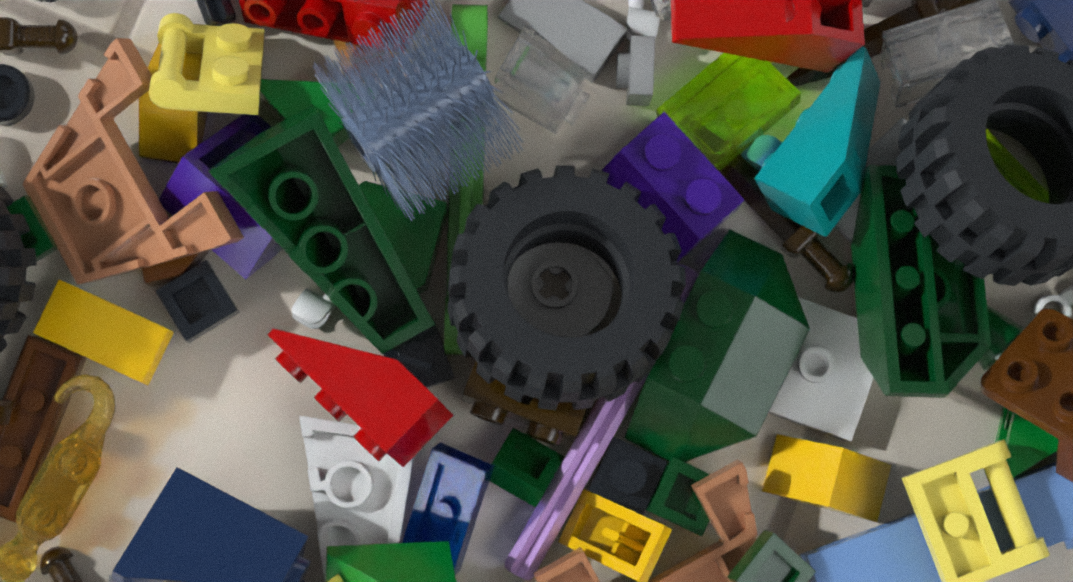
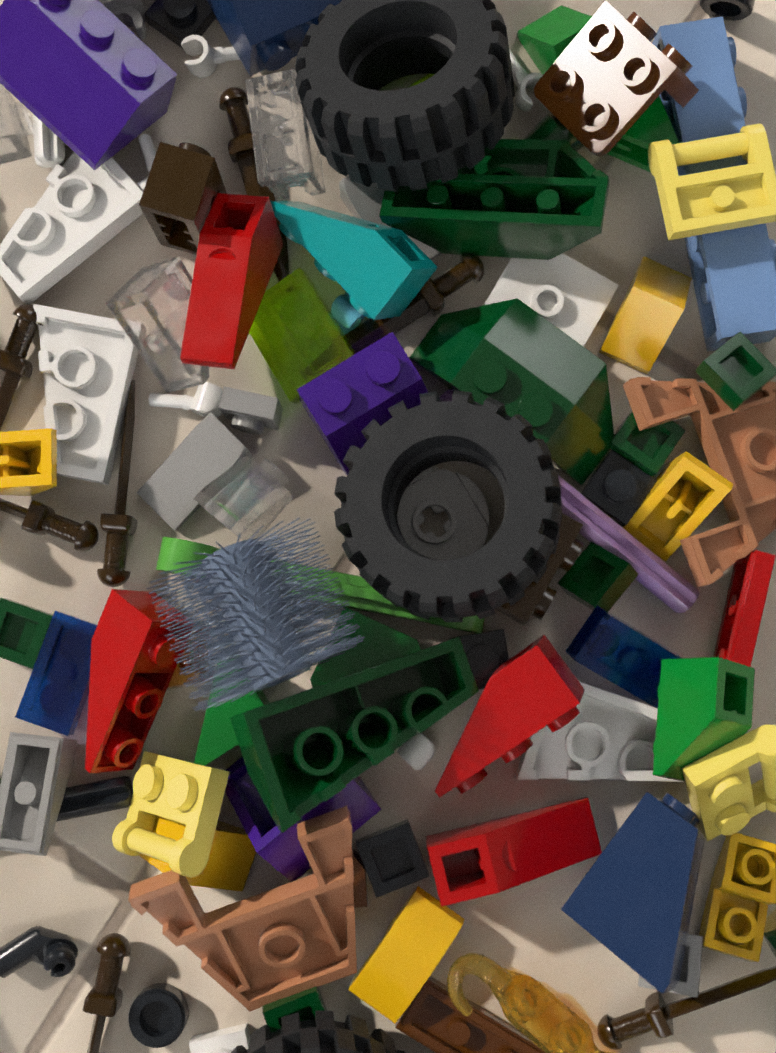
camera: 75 degrees left, 0 degrees up
none -> red slope [425,797,602,907]

